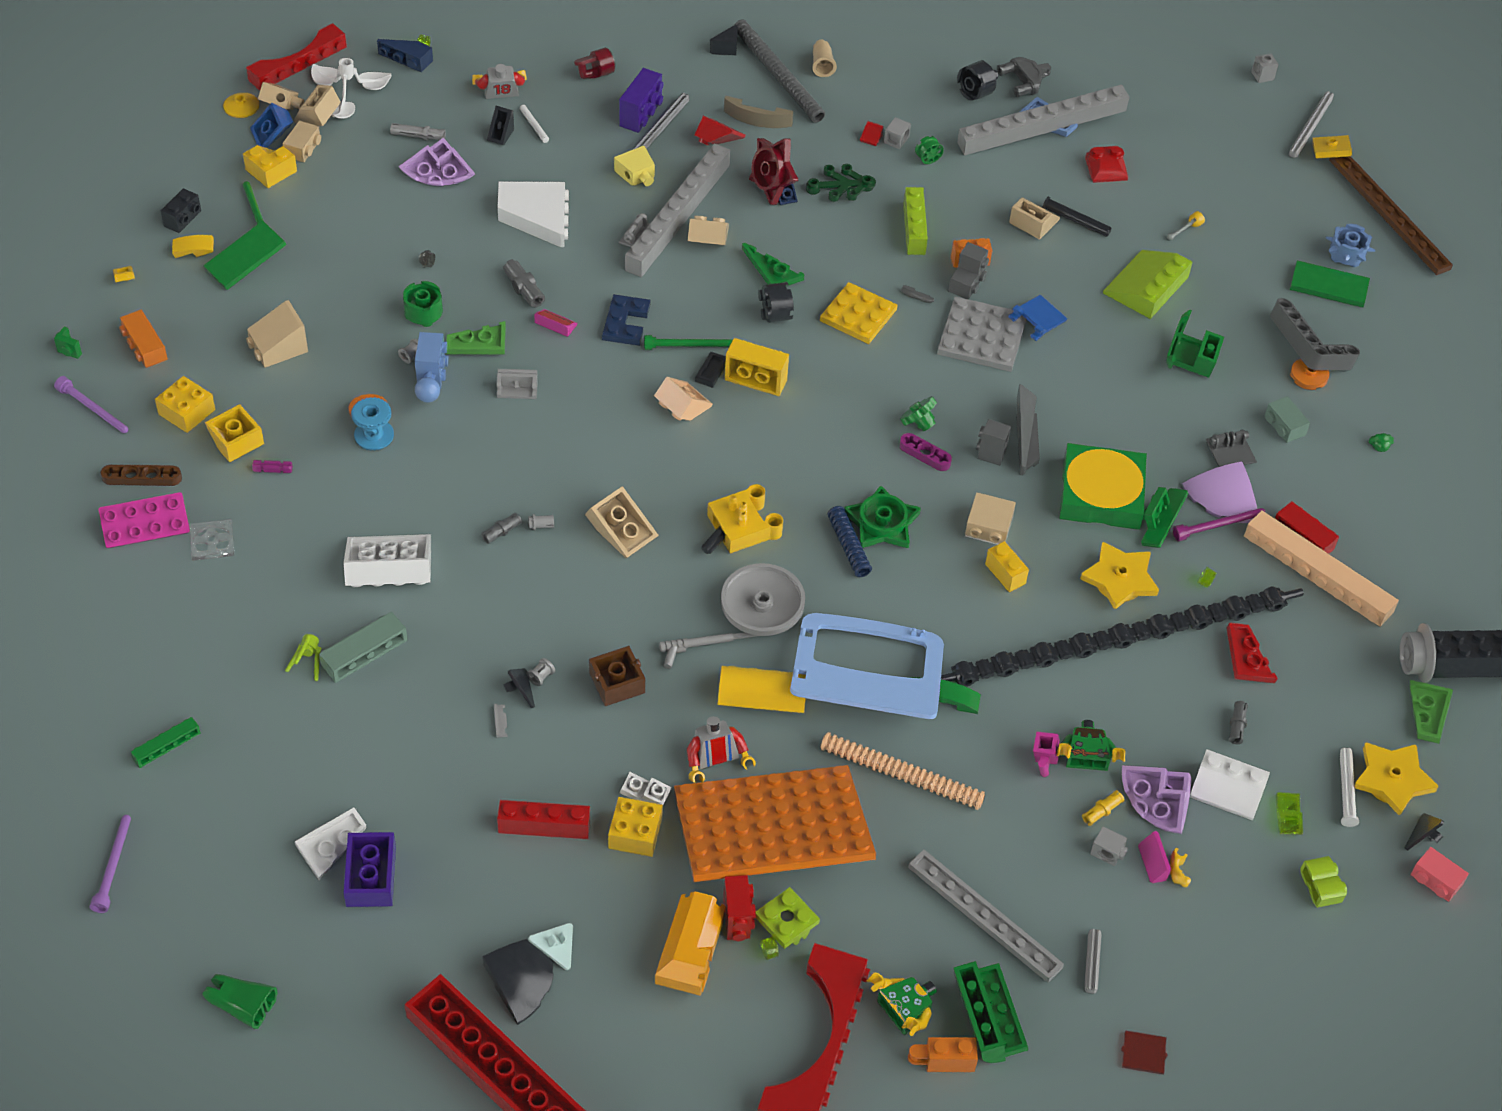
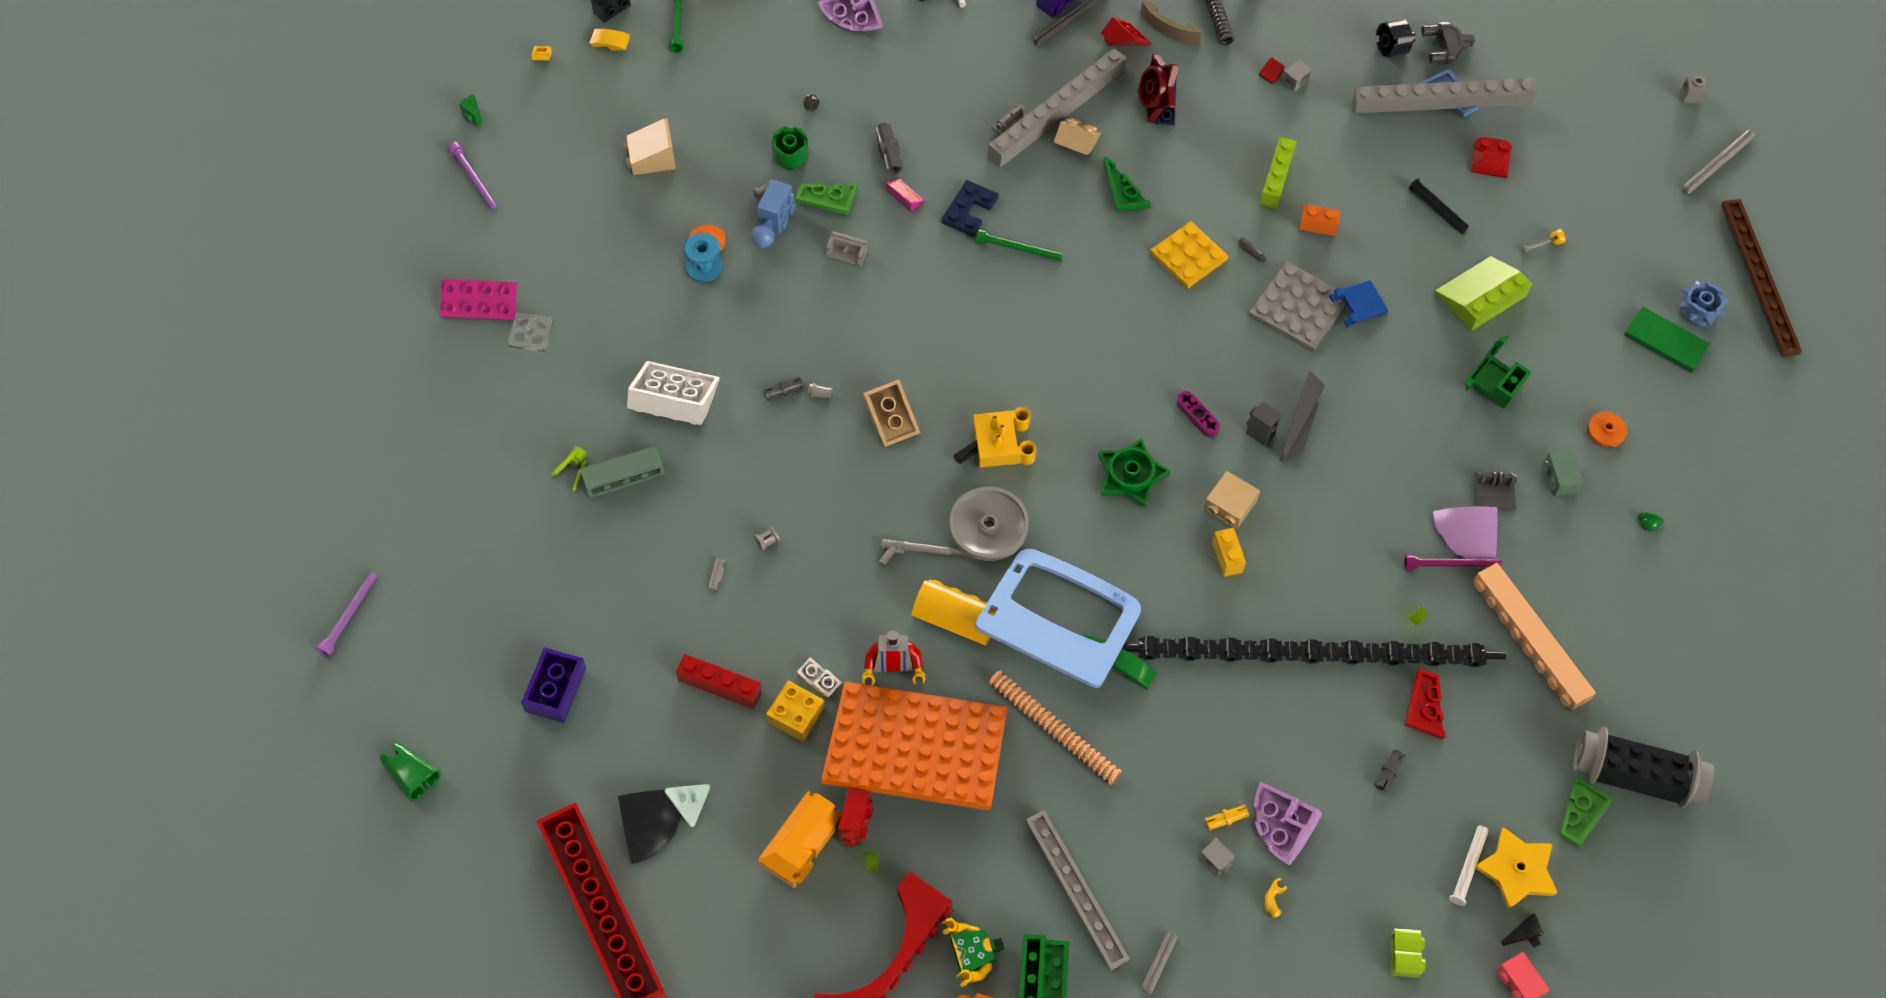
camera: 20 degrees right, 10 degrees up
reddish brown beam [101,464,182,486] -> none
orange brick [119,309,168,368] -> none
green piece [131,717,201,768] -> none
yellow brick [155,375,216,433] -> none
green tile [203,221,286,290] -> none
yellow slope [205,404,264,462] -> none
magenta axle [252,460,293,473] -> none
white wing [295,808,366,880] -> none
white slope [498,182,569,247] -> none
black piece [503,668,535,708] -> none
reddish brown brick [589,646,645,707] -> none
light yellow torso [614,146,655,186] -> none
light nougat slope [654,377,713,421] -> none
black tile [695,352,726,388] -> none
yellow brick [725,338,789,396] -> none
lime piece [756,887,820,949] -> none
black brick [758,282,794,323] -> none
dark green plant [806,164,876,202] -> none
dark blue piece [827,506,872,577] -> none
green plant [900,396,937,432] -> none
green wheel [915,136,944,164] -> none
dark grey brick [948,242,989,300] -> none
tan slope [1009,198,1060,240] -> none
dark pink brick [1033,732,1060,777] -> none
green torso [1056,720,1126,771] -> none
tile [1059,443,1147,530] -> none
yellow plate [1080,542,1159,609] -> none
dark pink slope [1138,831,1171,883] -> none
green bracket [1141,487,1188,548] -> none
white slope [1190,749,1270,821] -> none
dark grey beam [1270,298,1360,370] -> none
red brick [1275,501,1339,554] -> none
clear neon green slope [1276,792,1303,835] -> none
yellow plate [1312,135,1352,159] -> none

